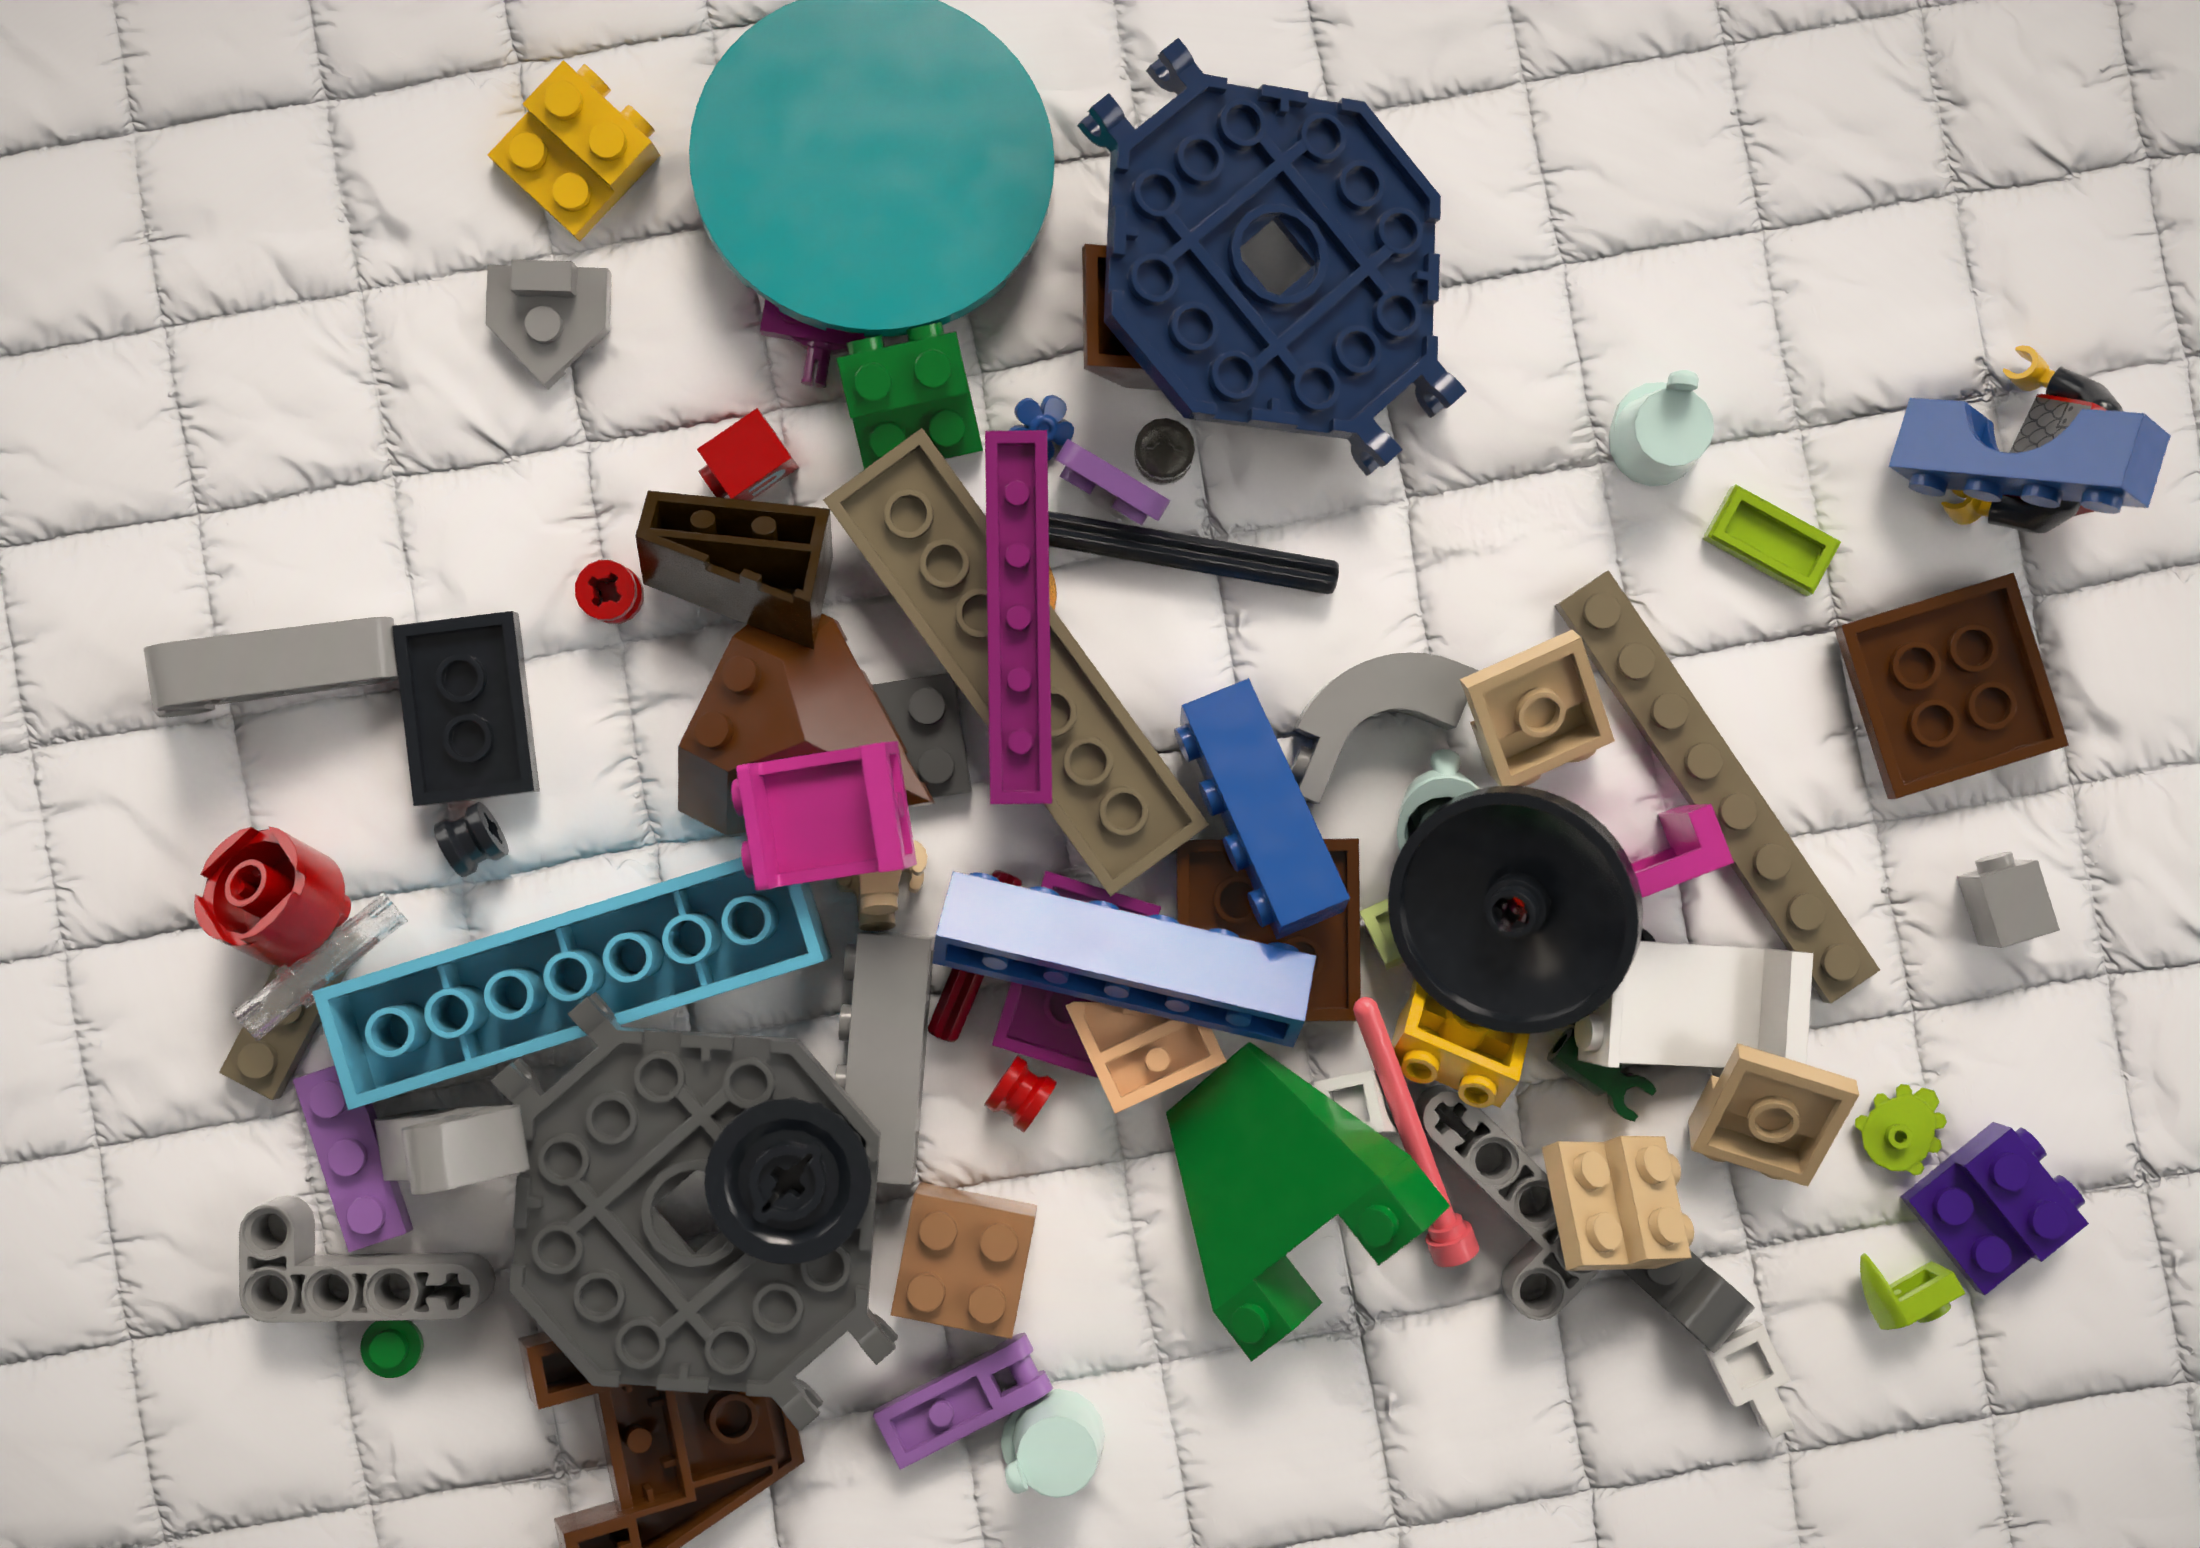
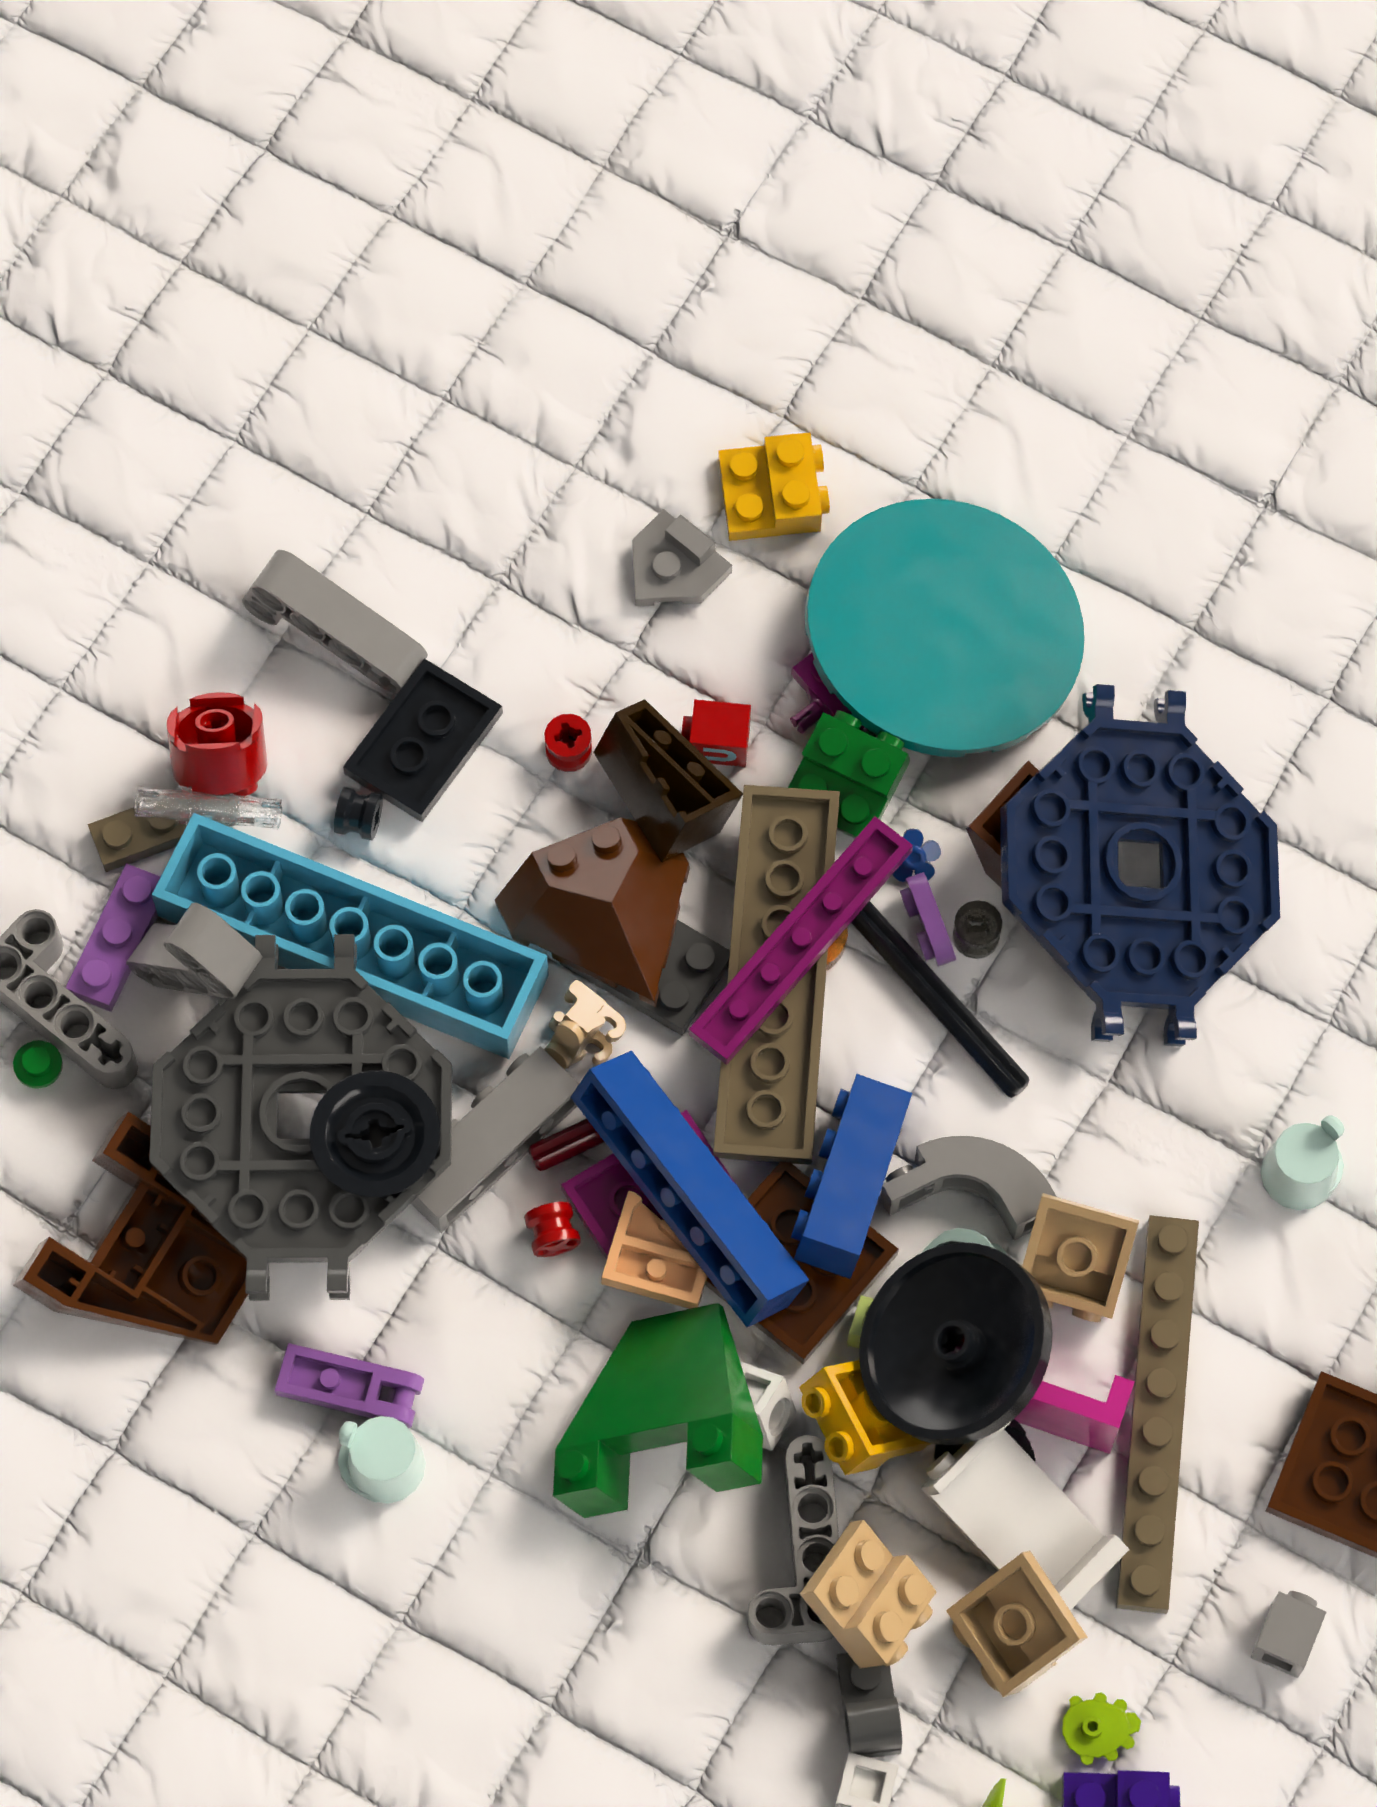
camera: 45 degrees right, 20 degrees down
dark pink panel [731,741,917,891] -> none
medium nougat brick [890,1182,1037,1339] -> none
coral piece [1353,997,1479,1267] -> none
dark green bar [1547,1027,1657,1122] -> none
lime tile [1702,484,1841,596] -> none

